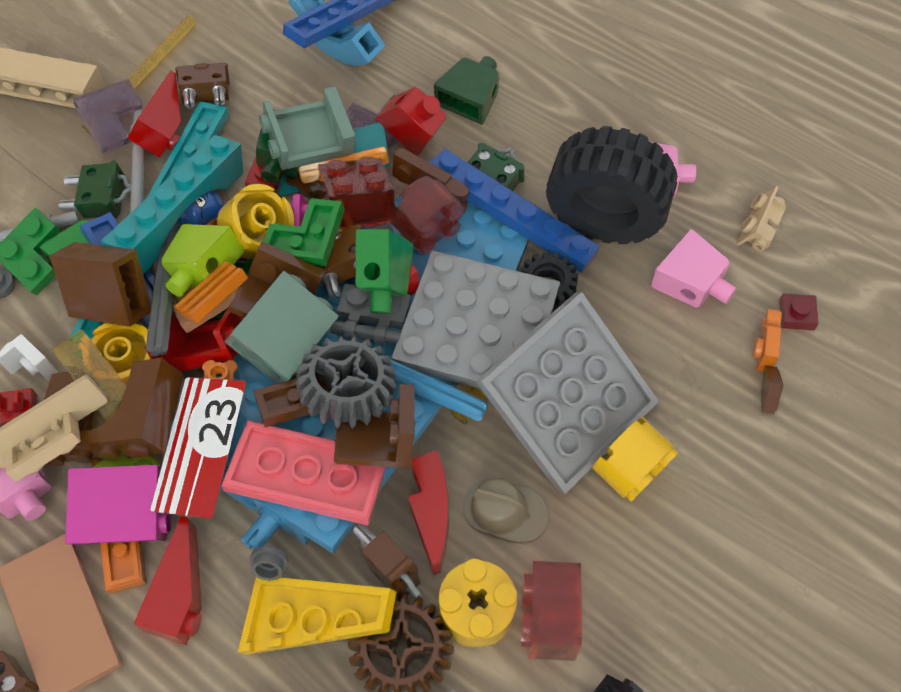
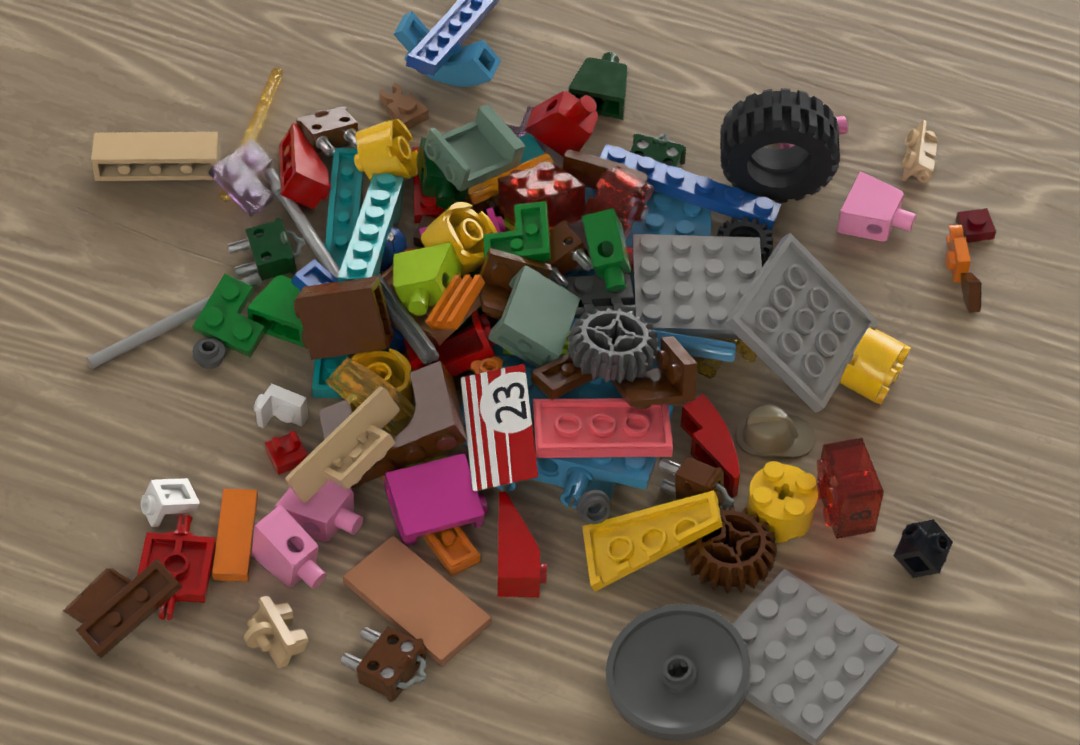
camera: 20 degrees left, 10 degrees down
none -> yellow brick [354,119,418,182]
none -> medium nougat plate [379,83,429,129]

